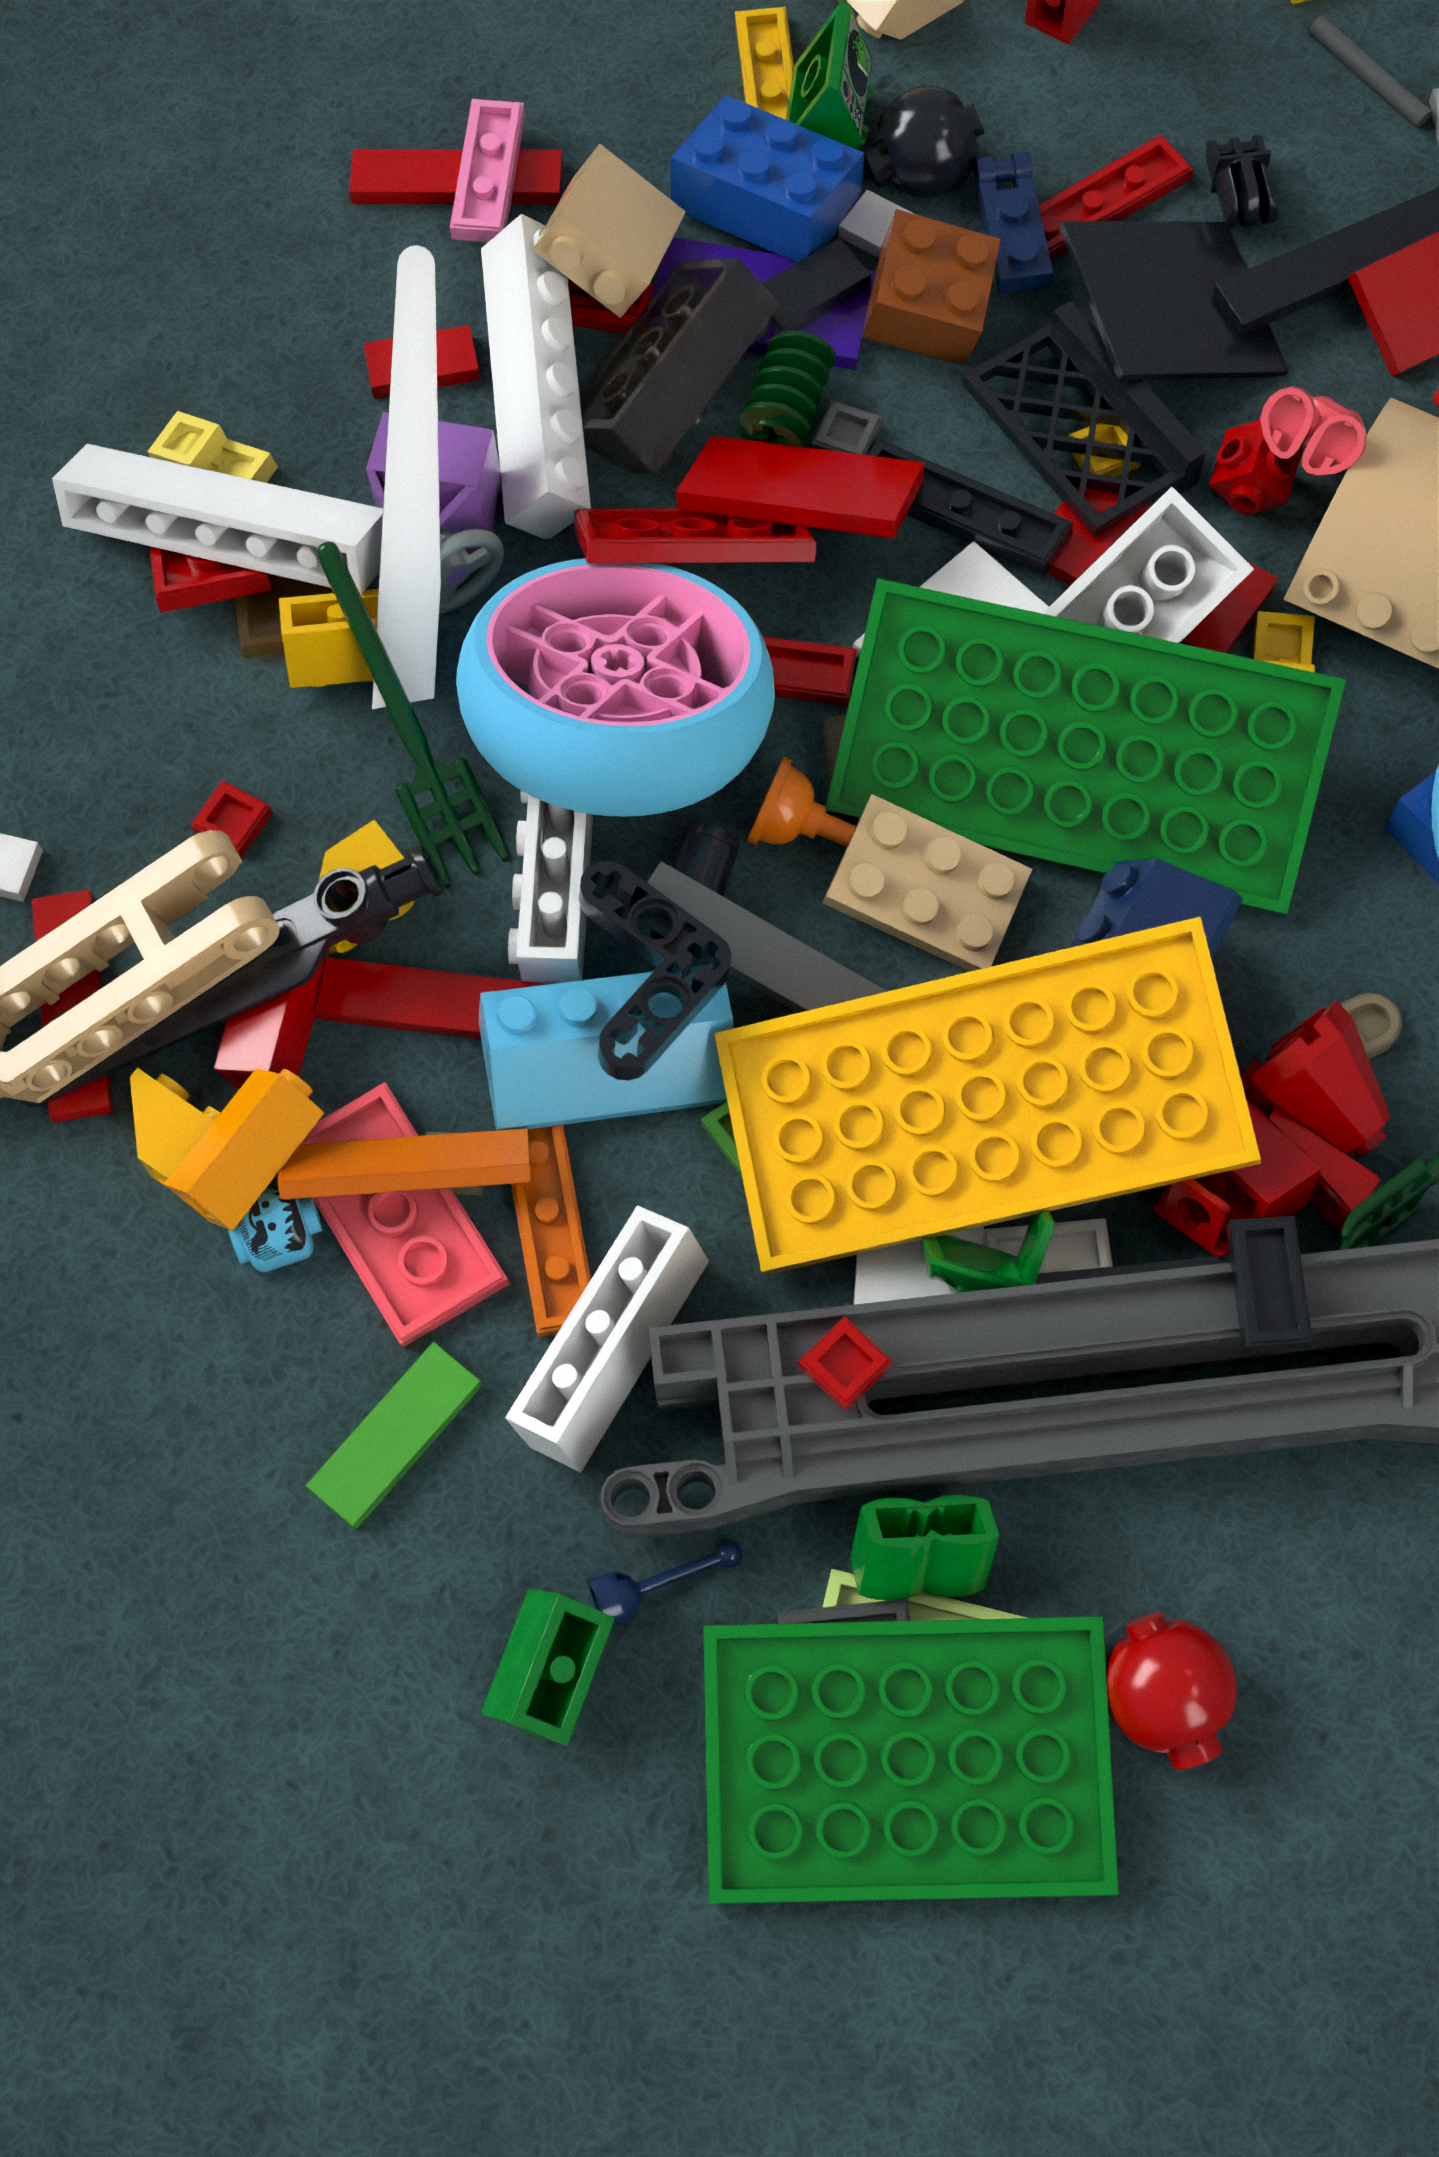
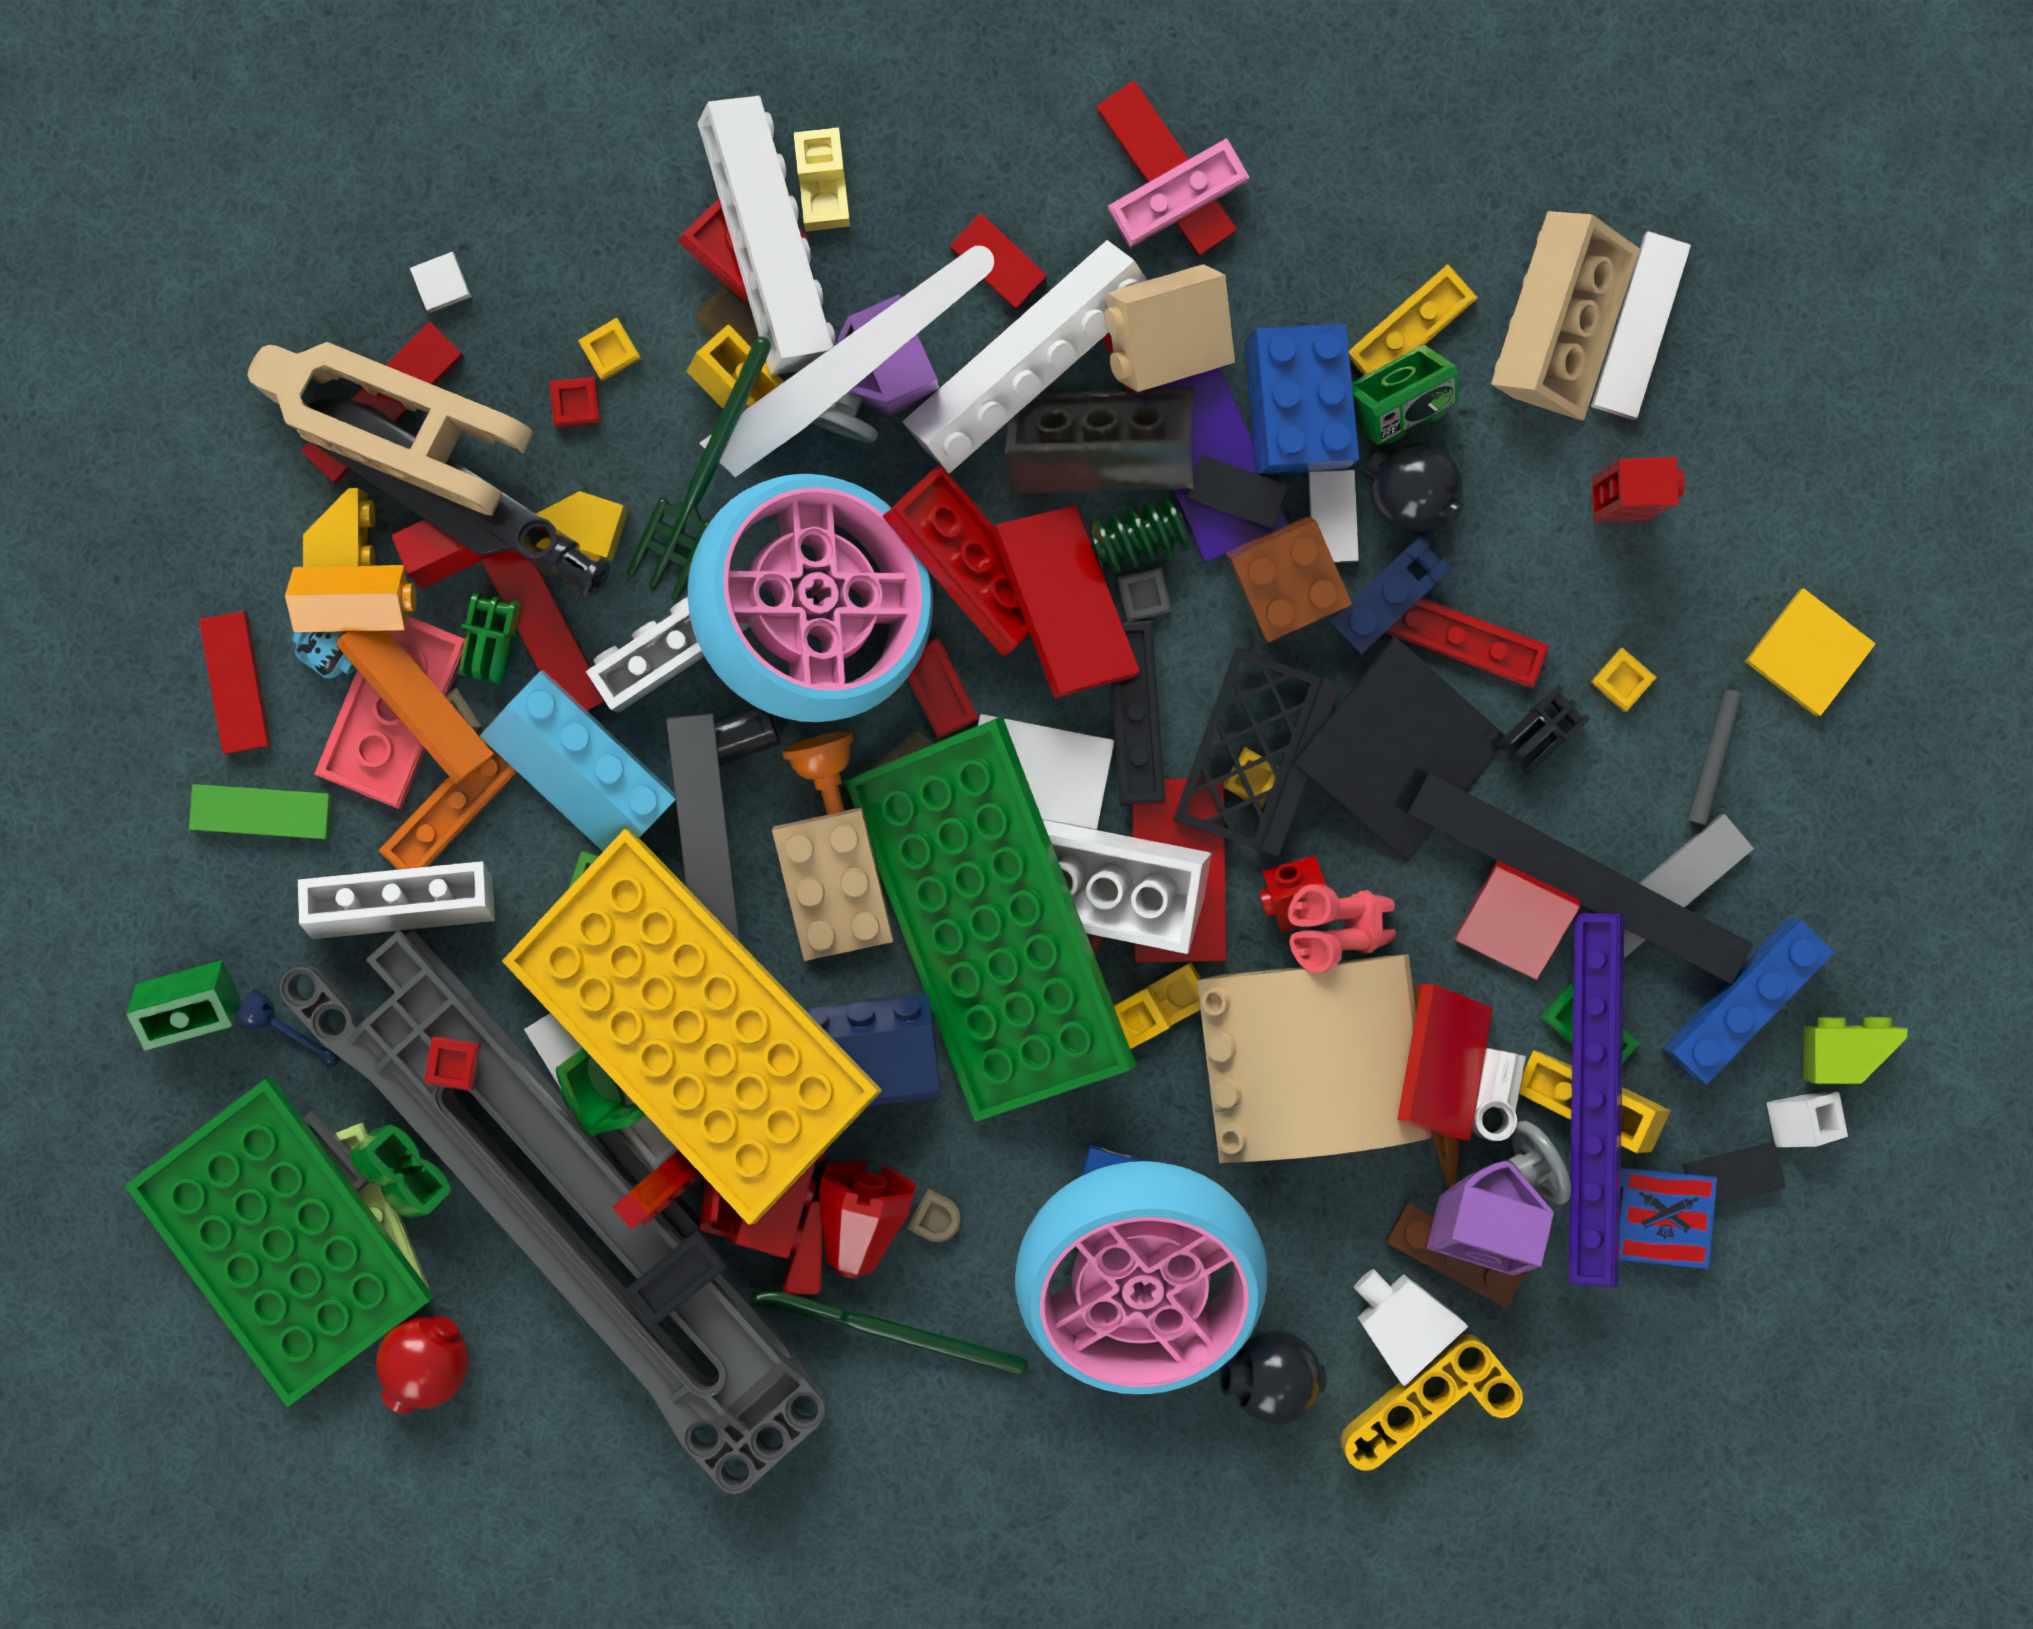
camera: 50 degrees right, 20 degrees up
black beam [579,861,732,1081] -> none
none -> red tile [199,611,271,754]
none -> green arm [458,592,521,685]
none -> yellow tile [578,318,642,382]
none -> red piece [612,1150,702,1229]
none -> yellow tile [1590,648,1657,712]

